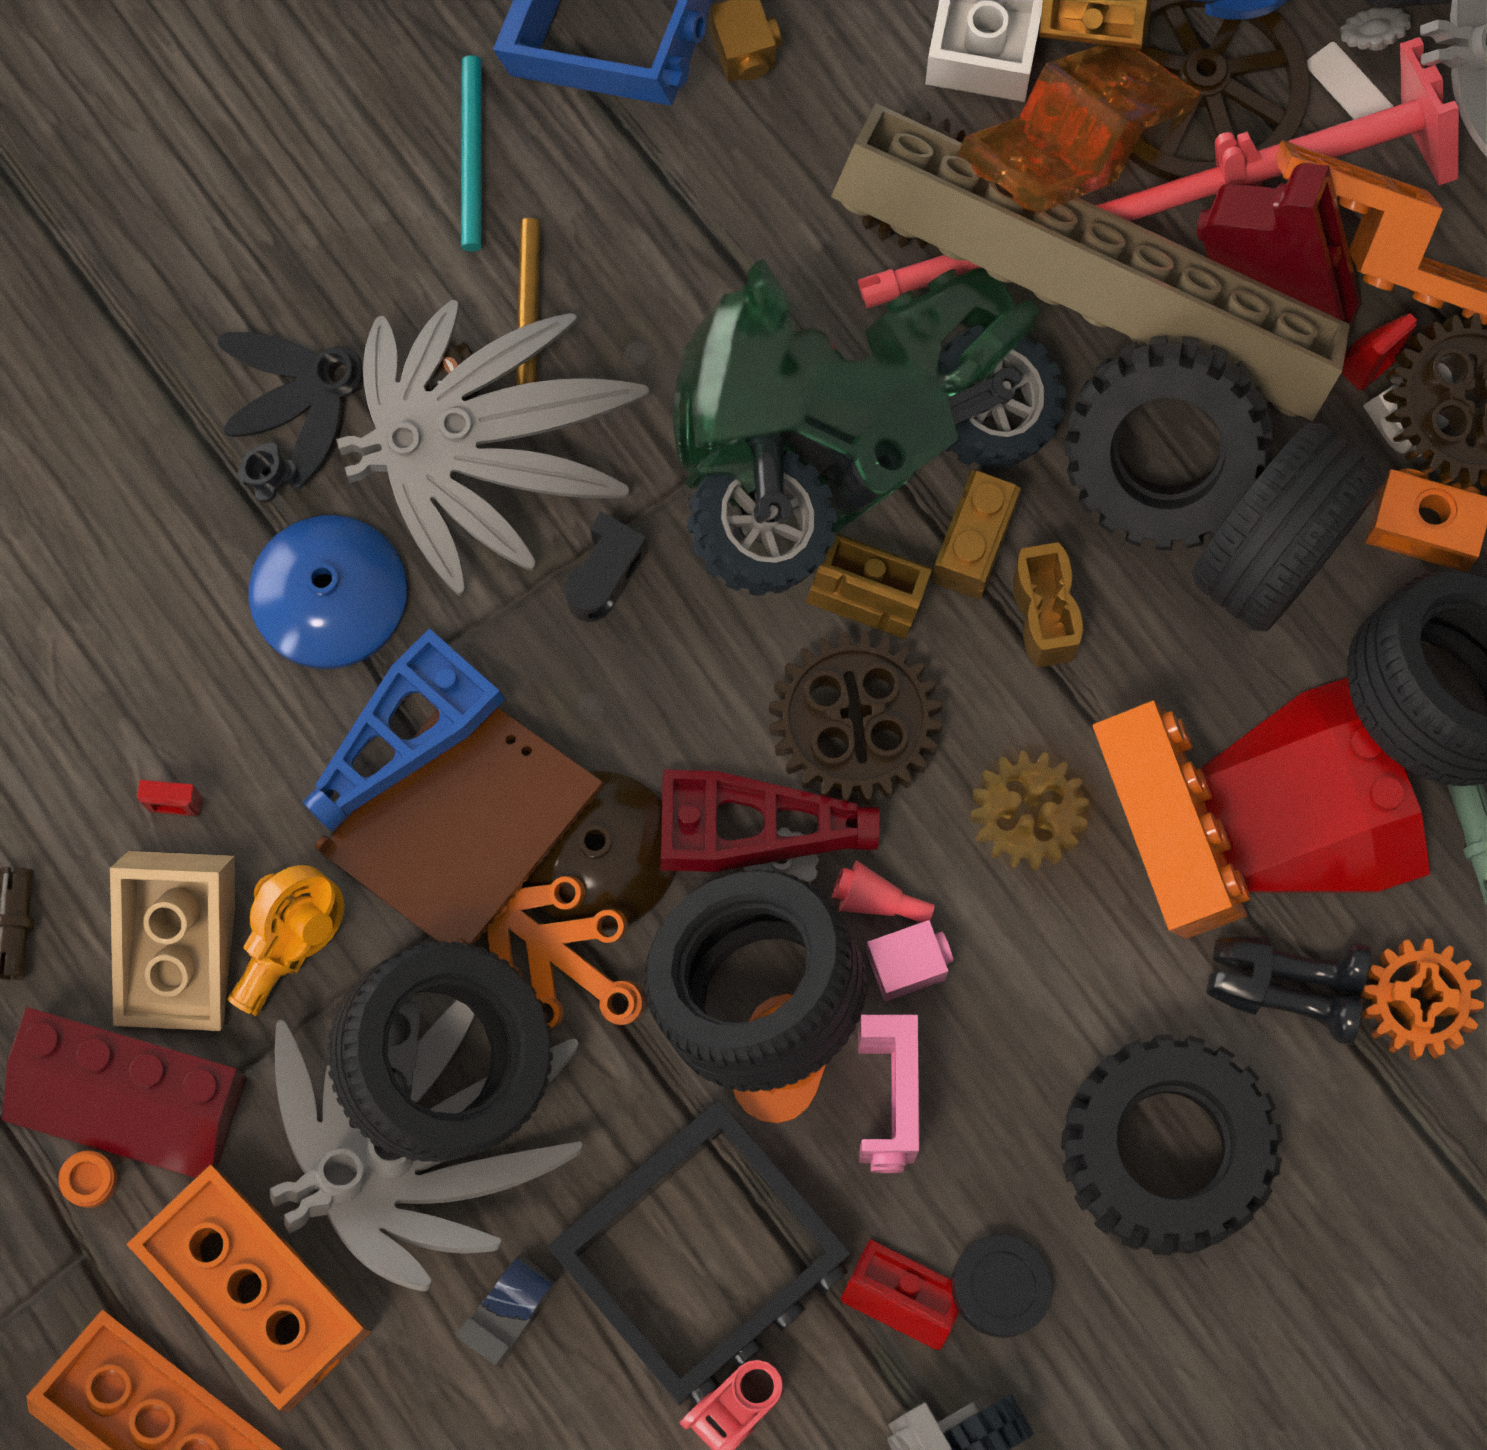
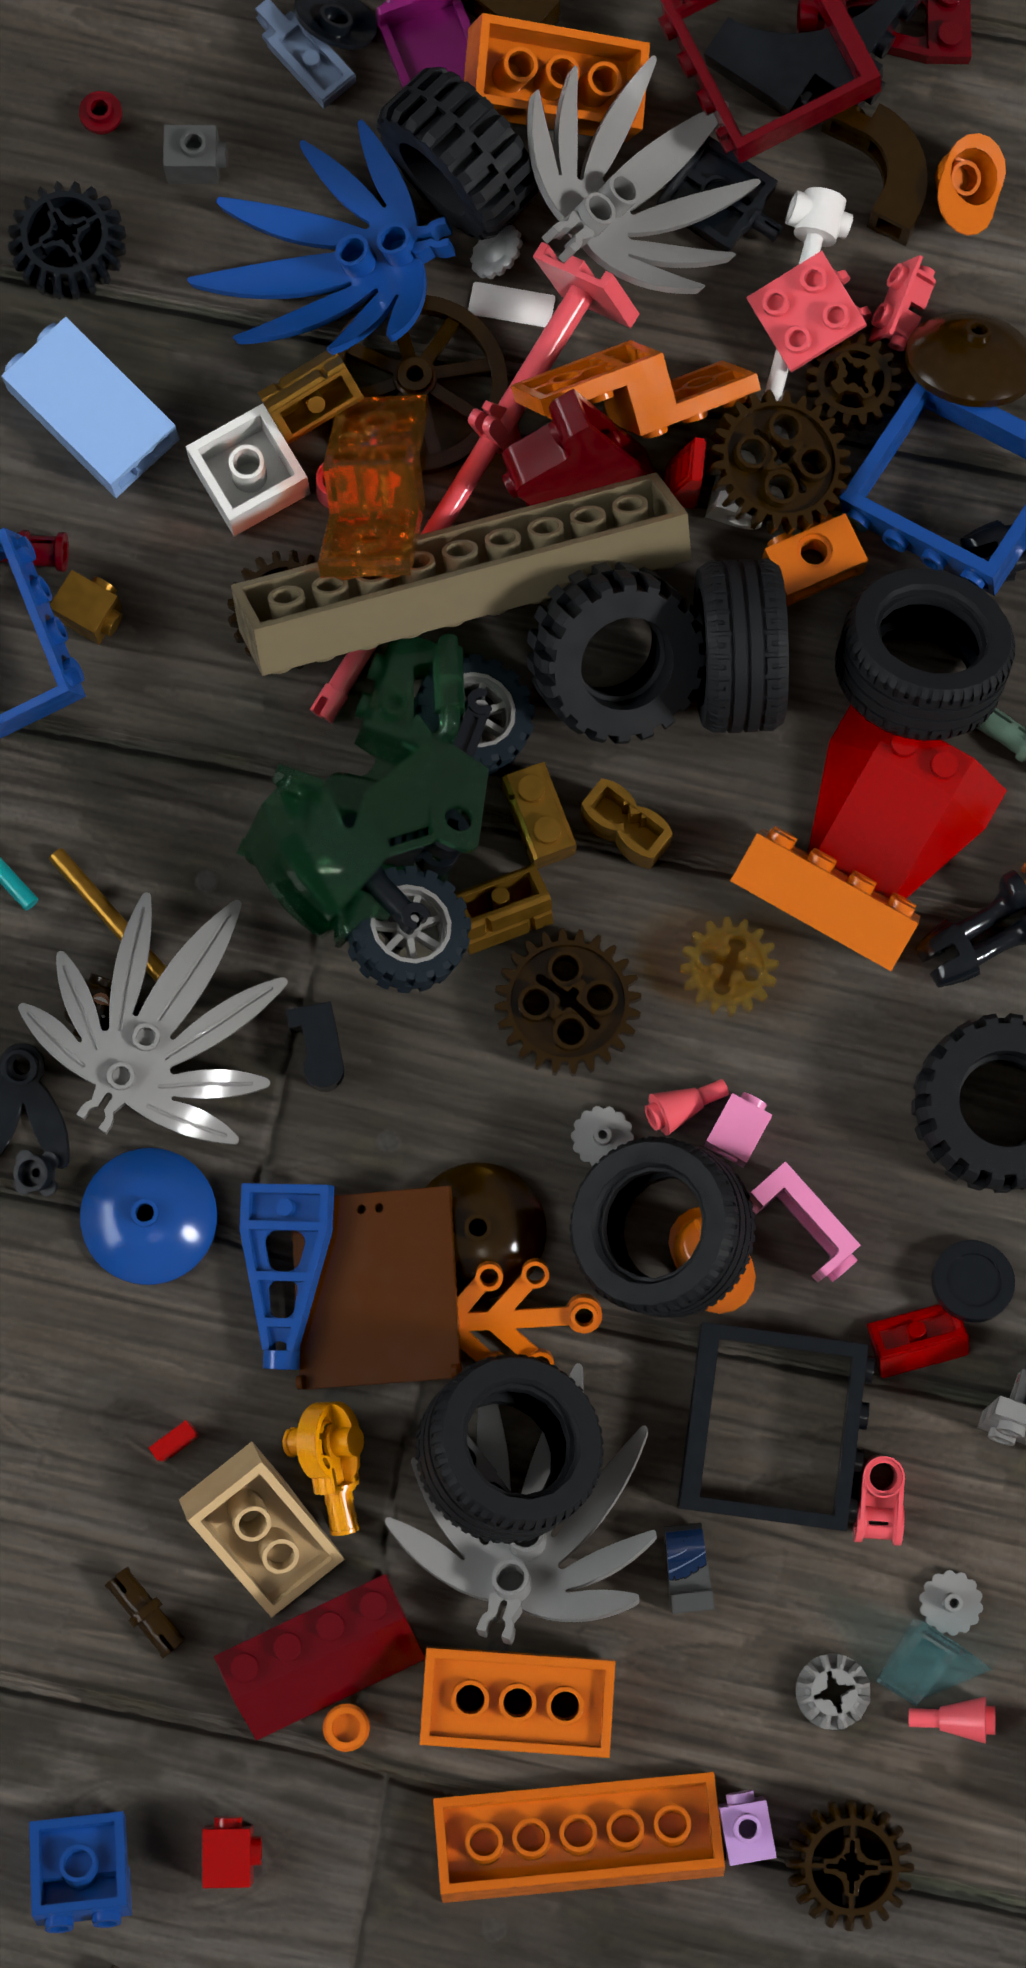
camera: 45 degrees left, 5 degrees up
dark red plate [661,769,880,872] -> none

